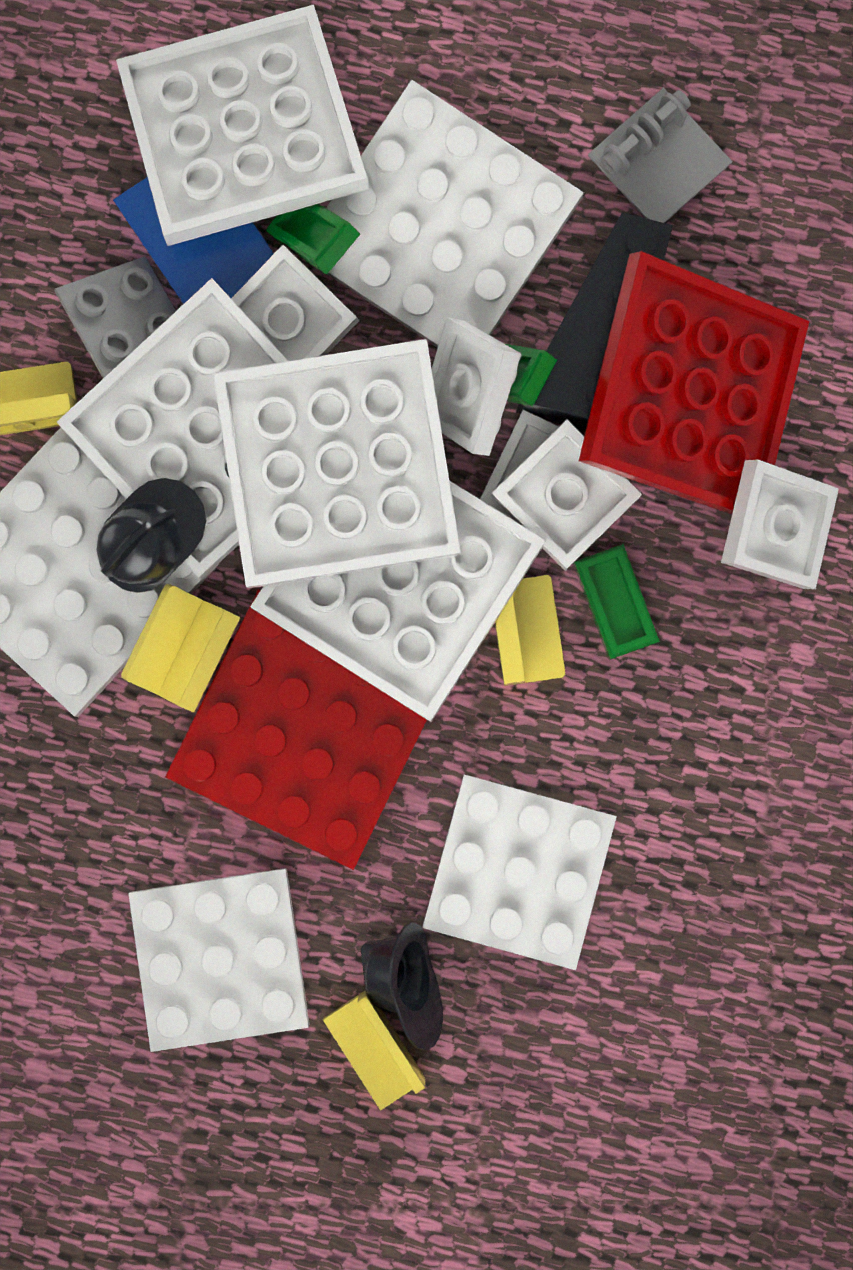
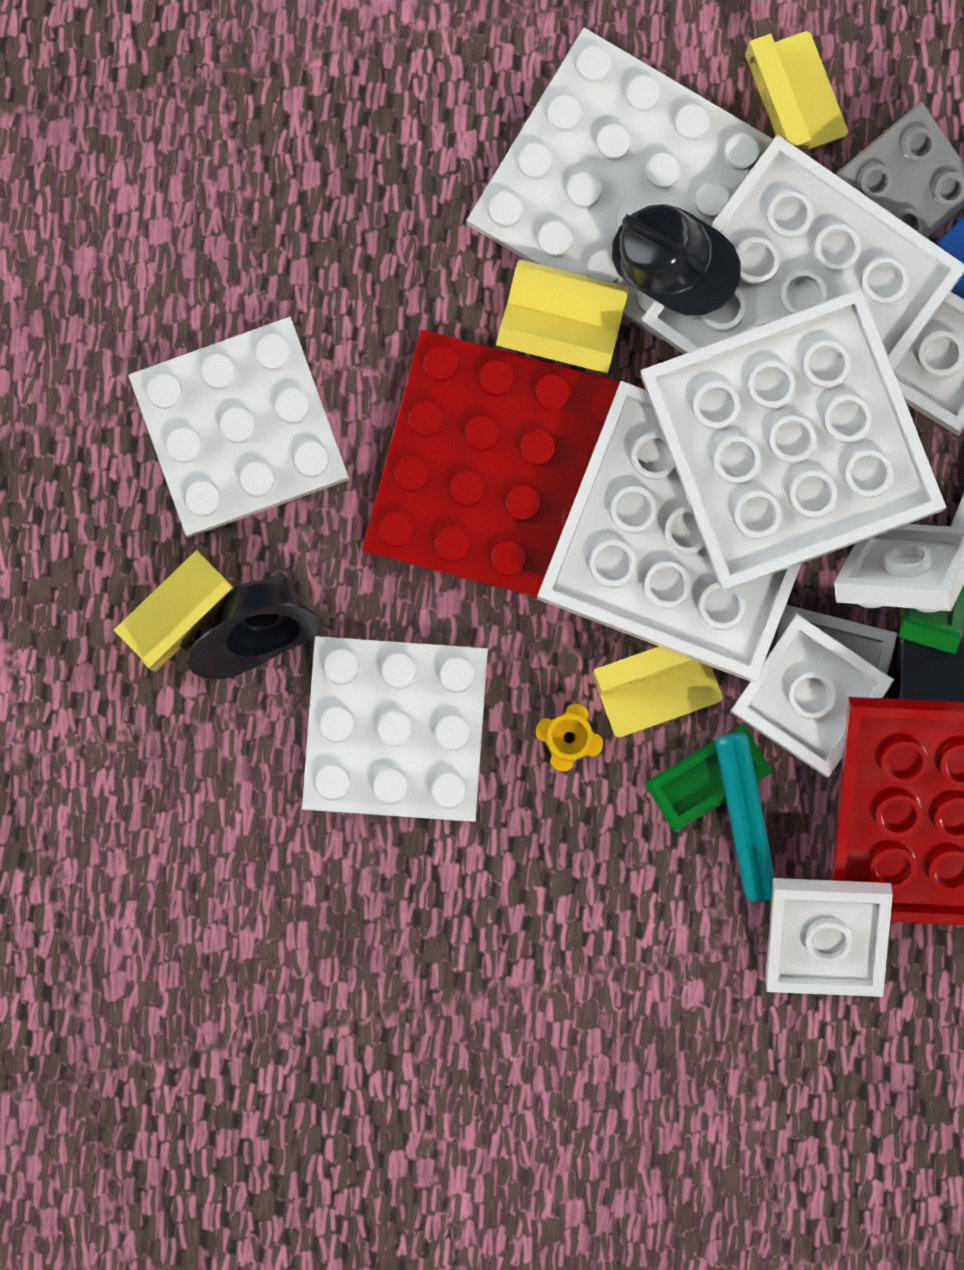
camera: 80 degrees right, 0 degrees up
none -> yellow plate [536,704,603,771]
none -> teal axle [715,732,775,902]

